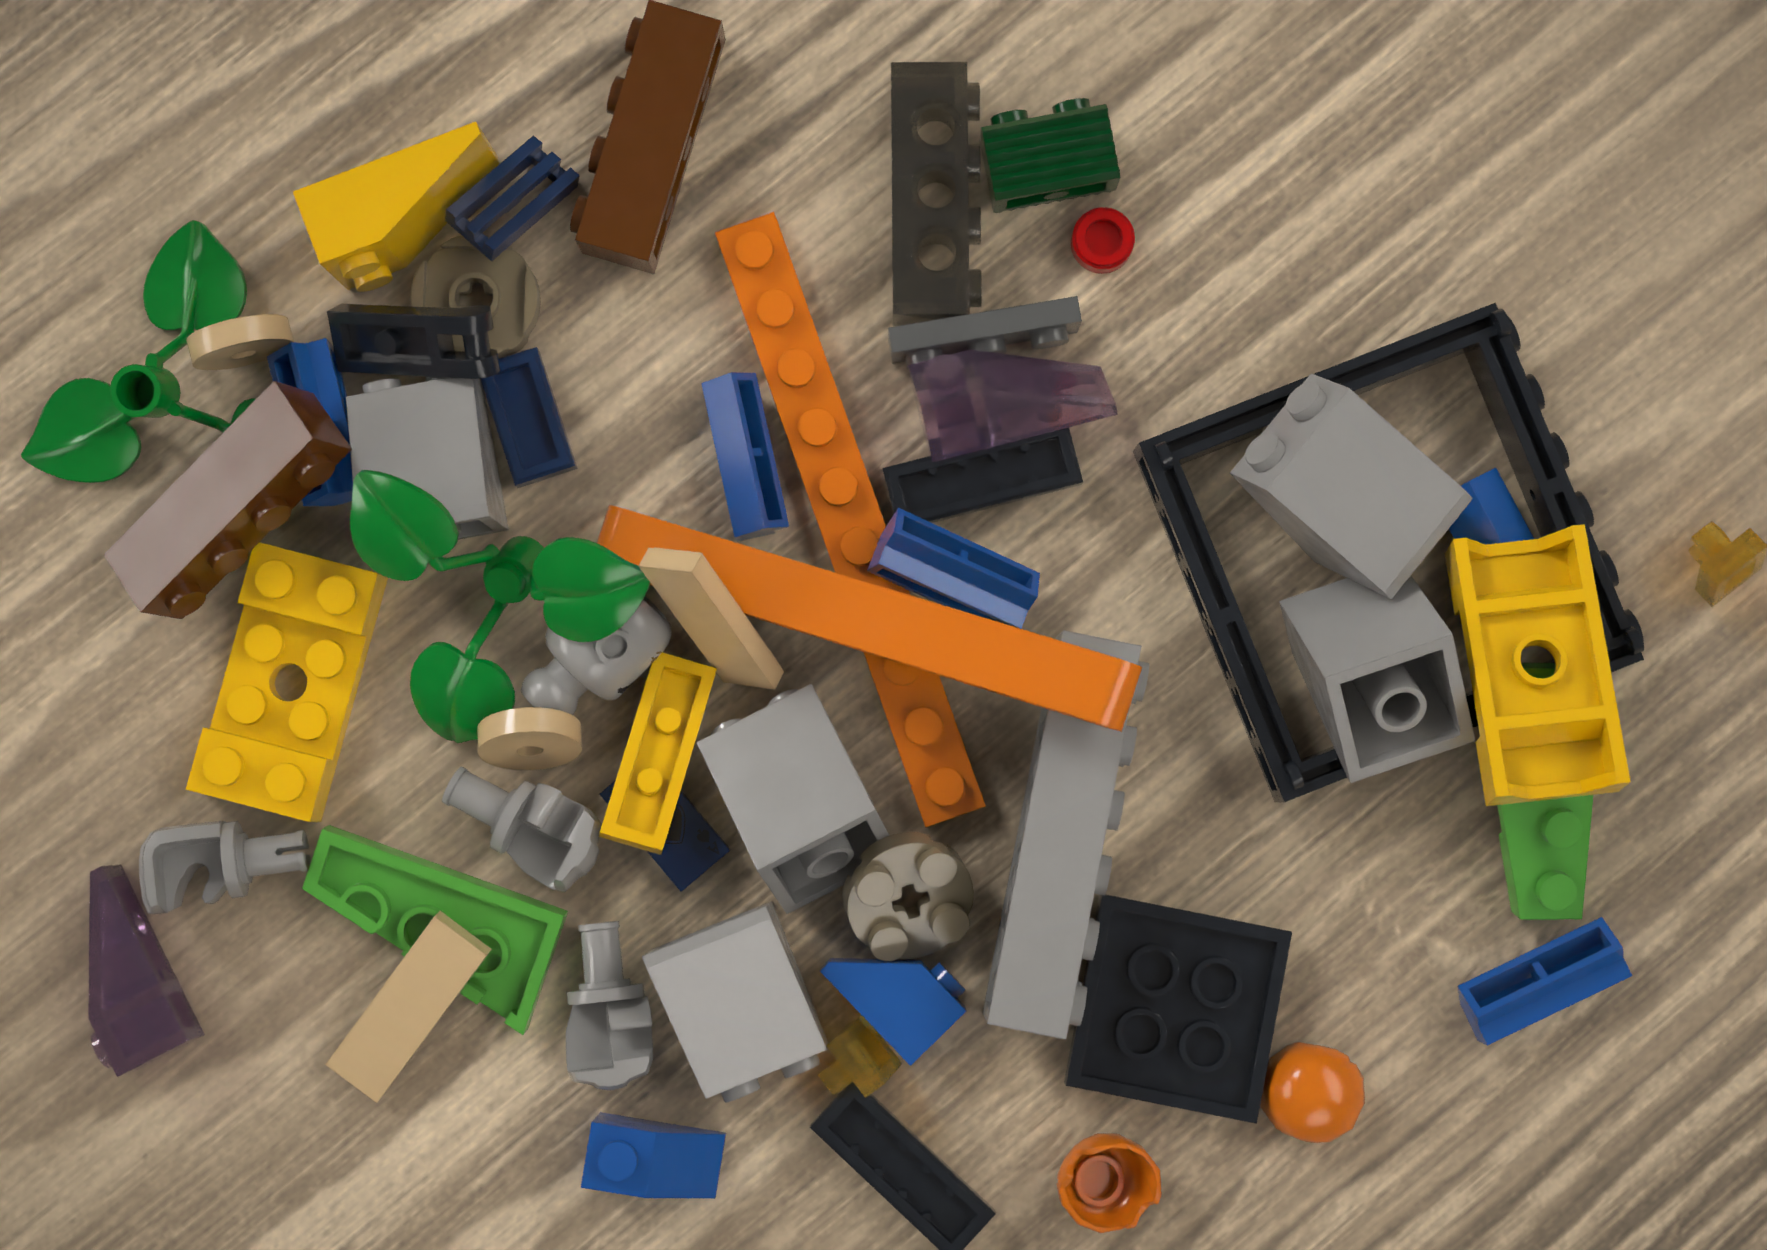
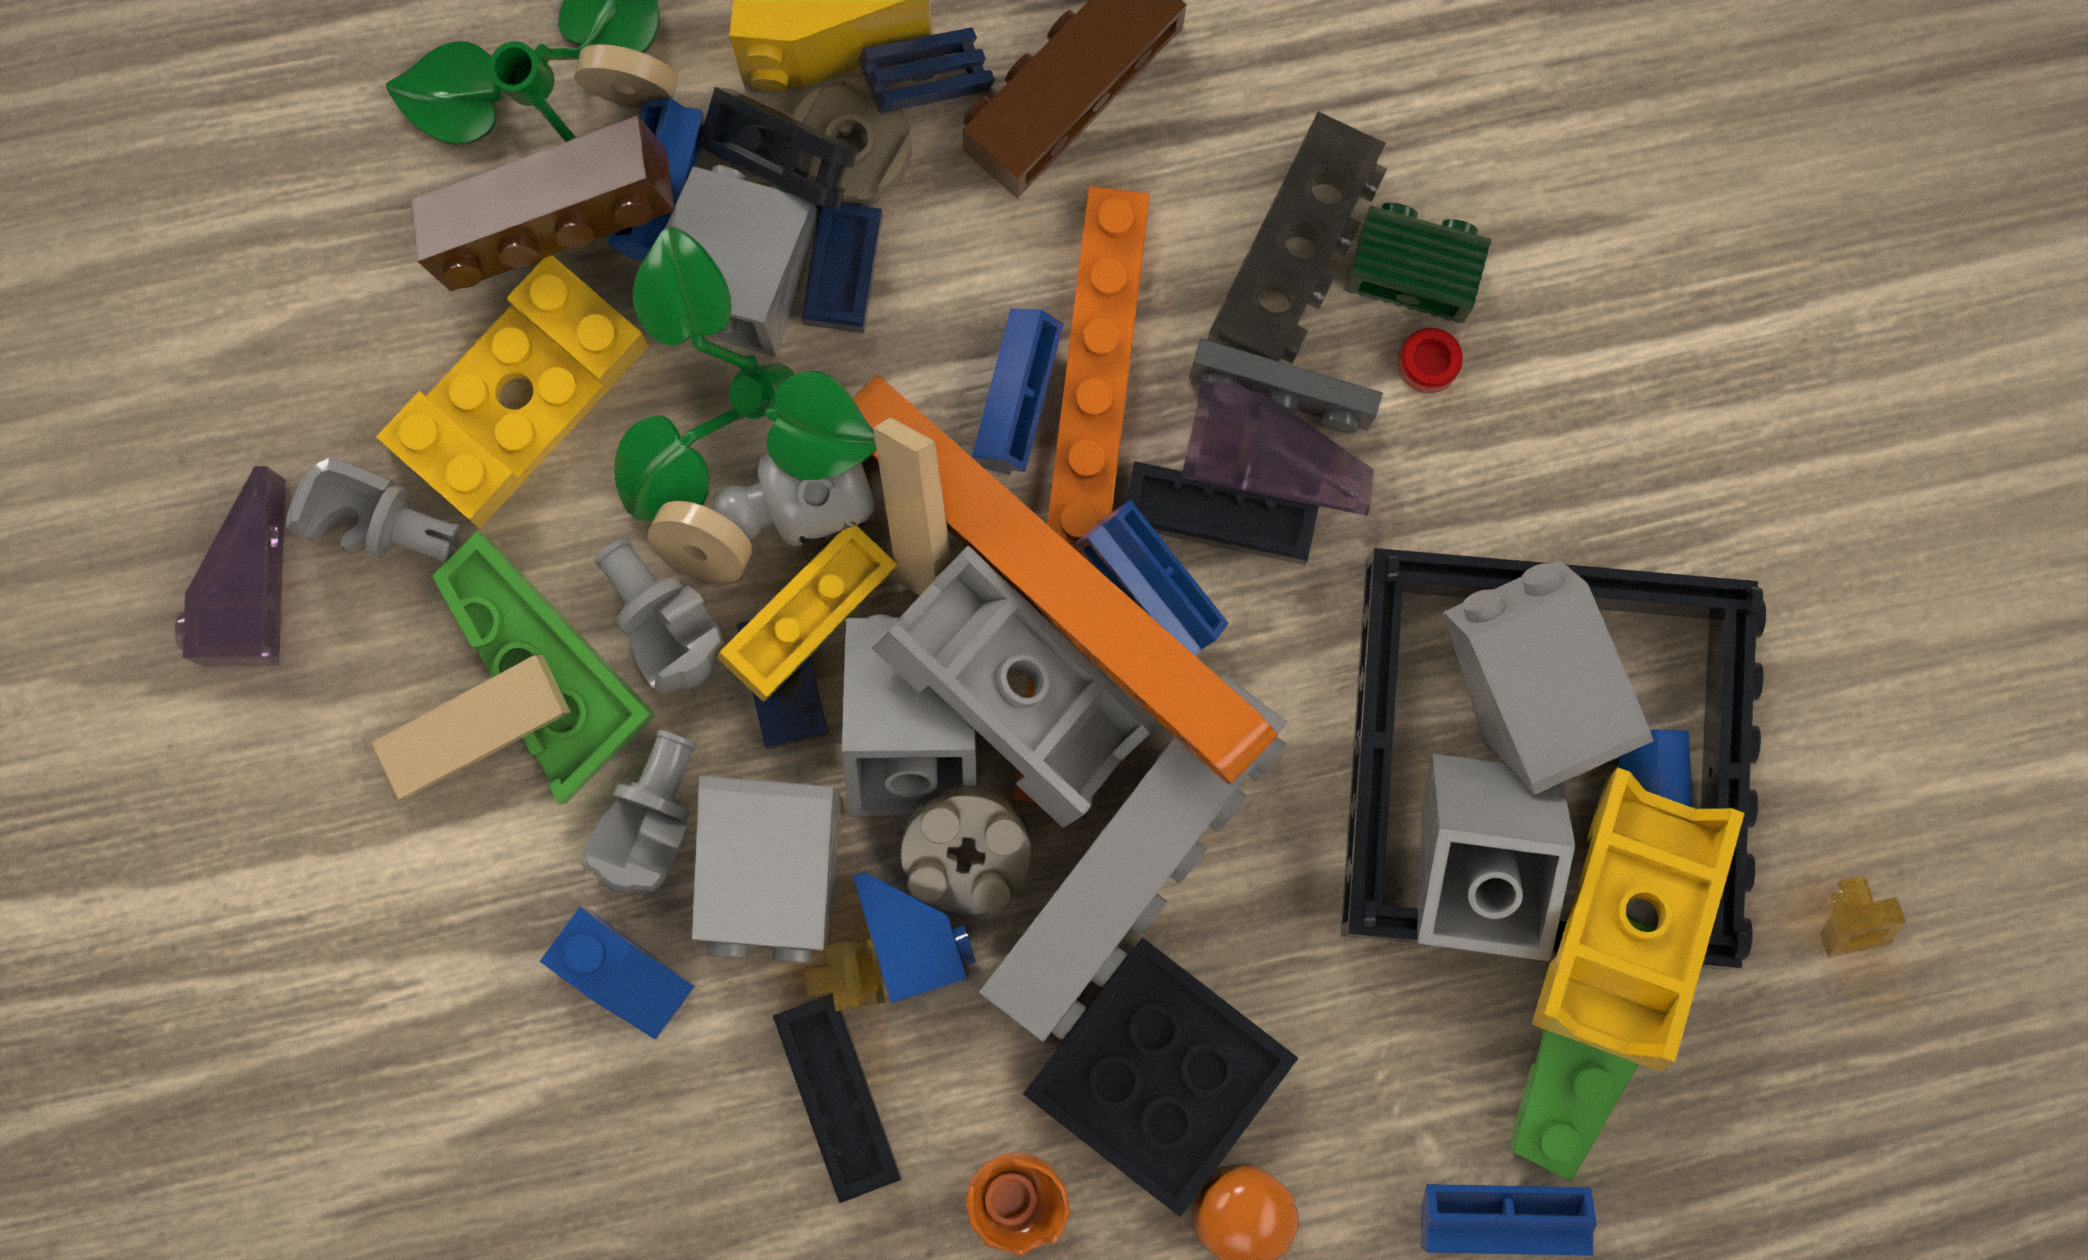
camera: 20 degrees right, 5 degrees down
none -> light grey piece [872,546,1158,828]

